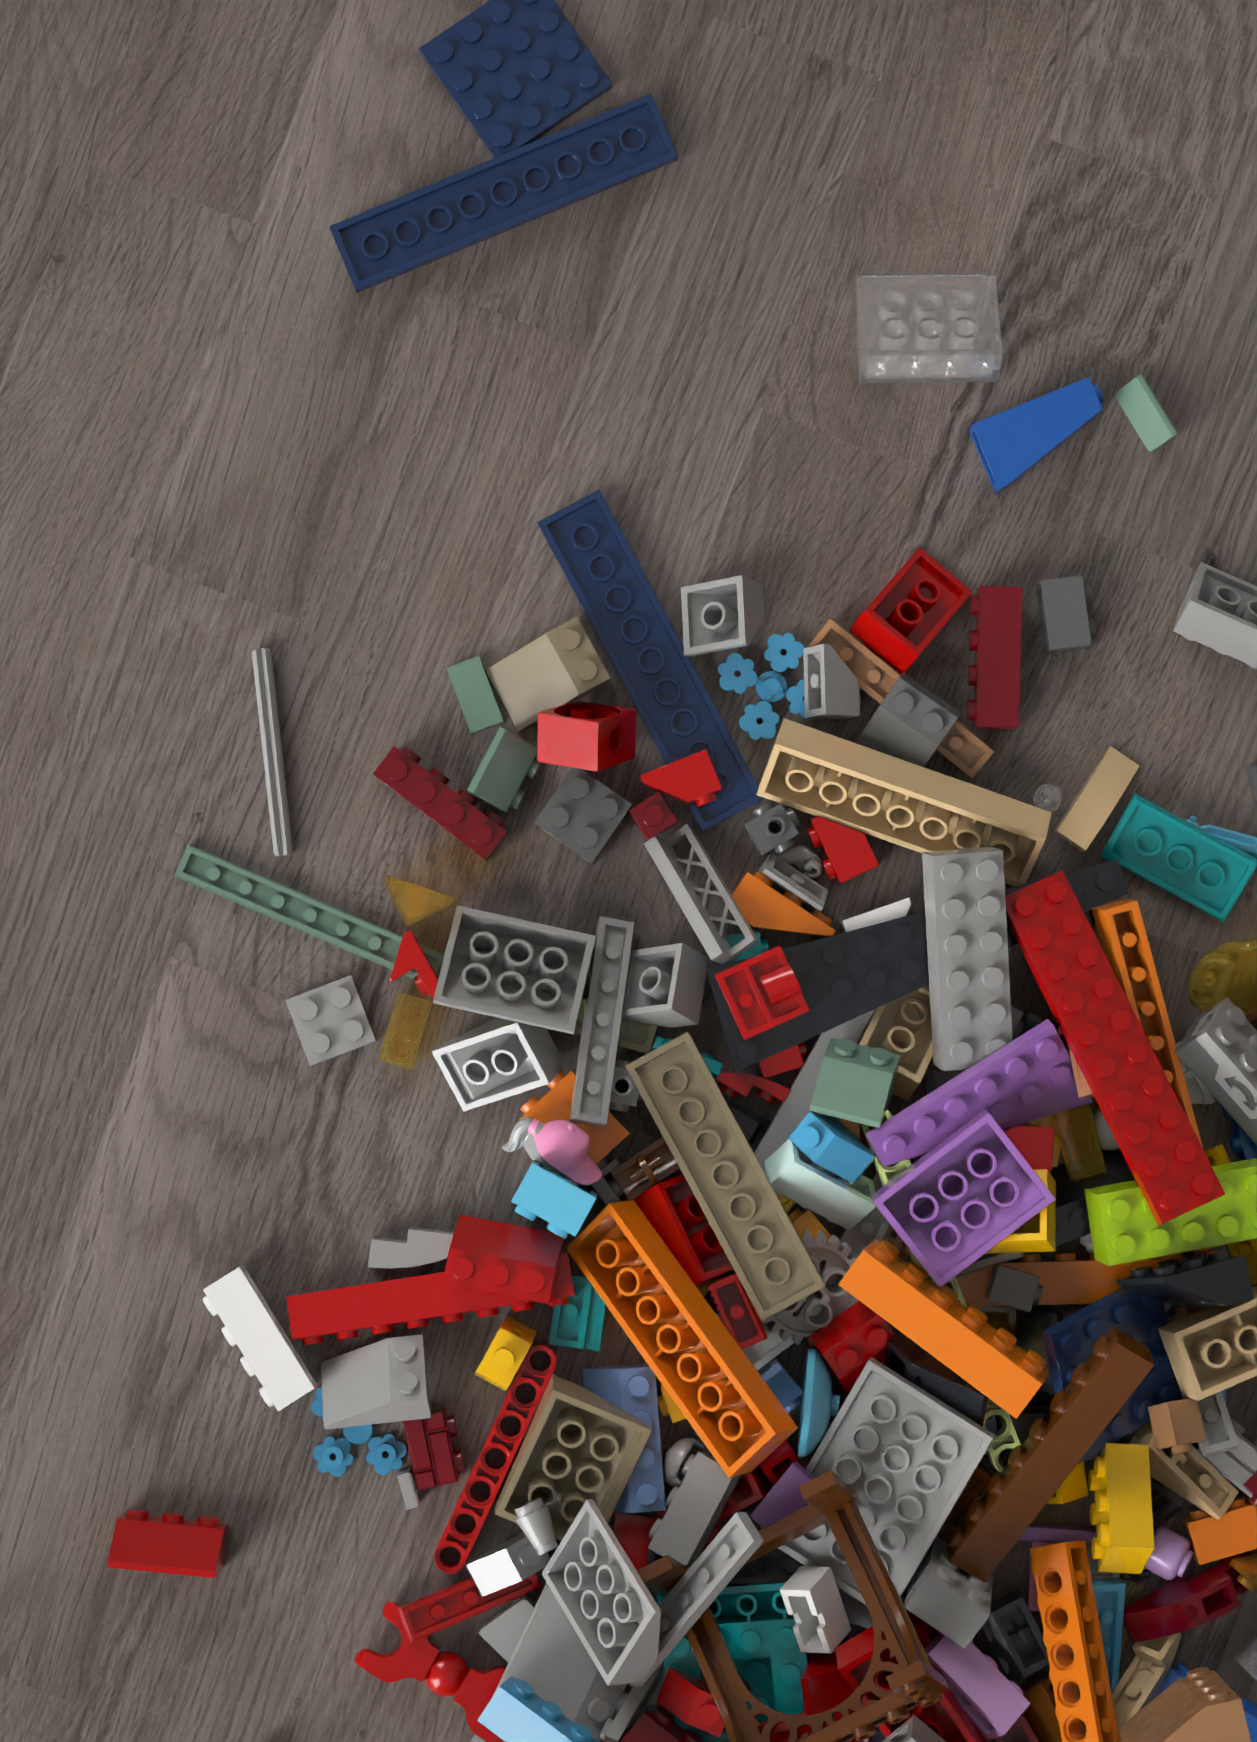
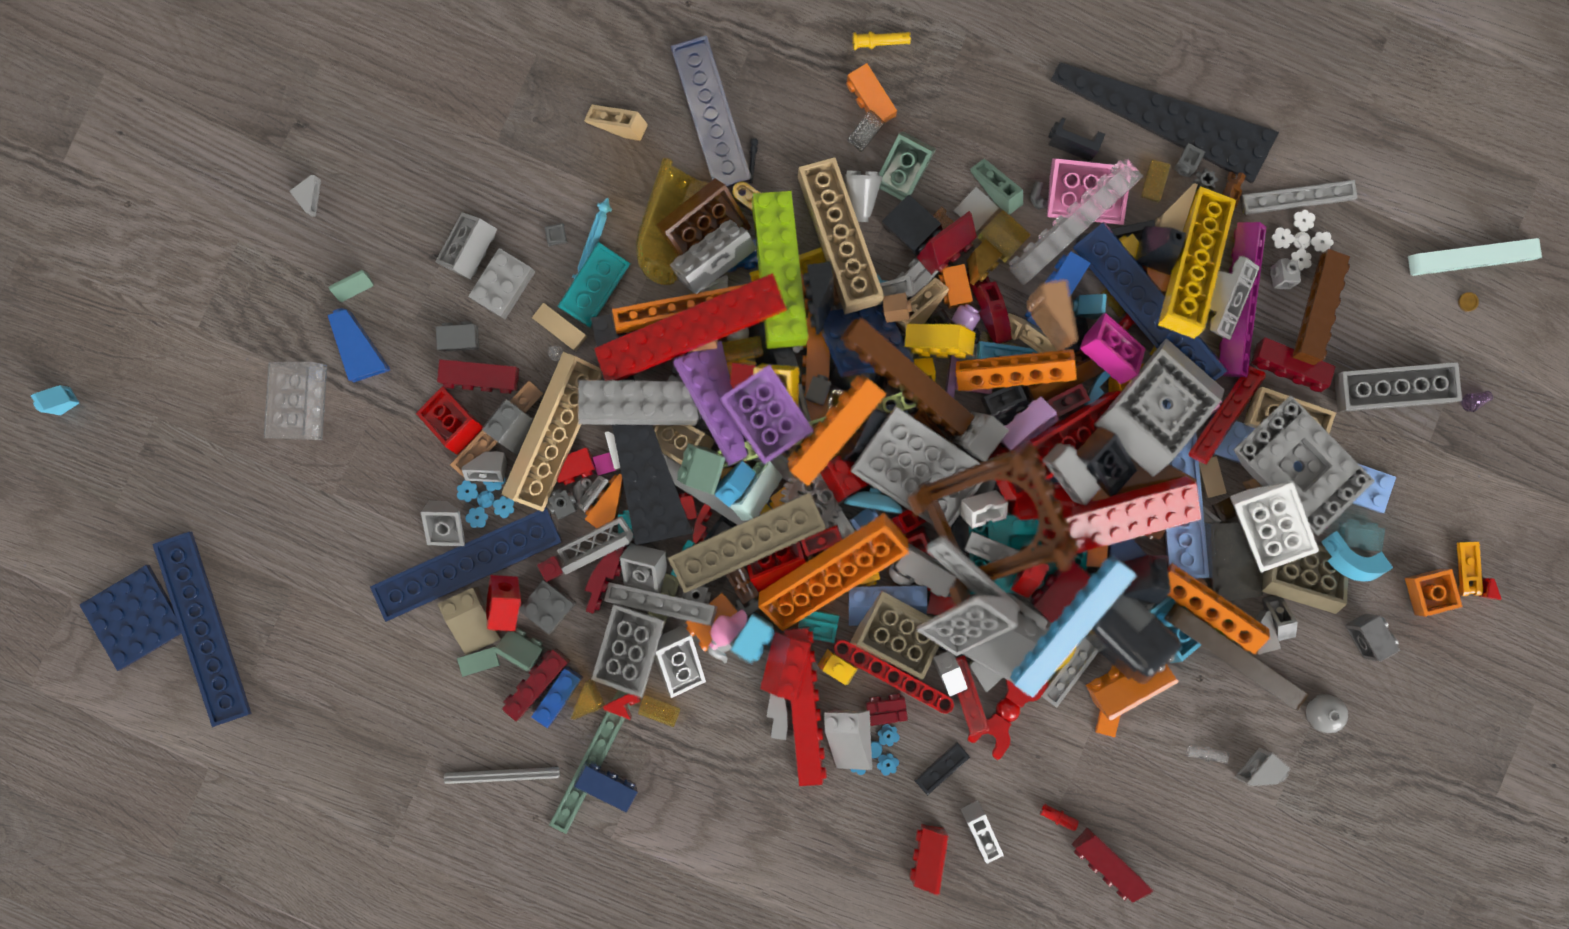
camera: 80 degrees left, 0 degrees up
white brick [203,1265,318,1411] -> none
light grey plate [285,975,377,1066] -> none
light grey tile [397,1468,422,1510] -> none
light grey cone [515,1498,558,1555] -> none
red slope [640,749,722,807] -> none
red plate [714,945,810,1040] -> none
medium lavender tile [750,1461,814,1528] -> none
none -> light grey brick [468,248,535,320]
none -> blue brick [532,667,584,728]
none -> dark blue brick [574,761,638,813]
none -> dark red slope [585,544,627,614]
none -> dark pink tile [593,453,617,476]
none -> black tile [914,742,970,796]
none -> light grey slope [960,800,1004,864]
none -> light grey plate [964,531,1020,572]

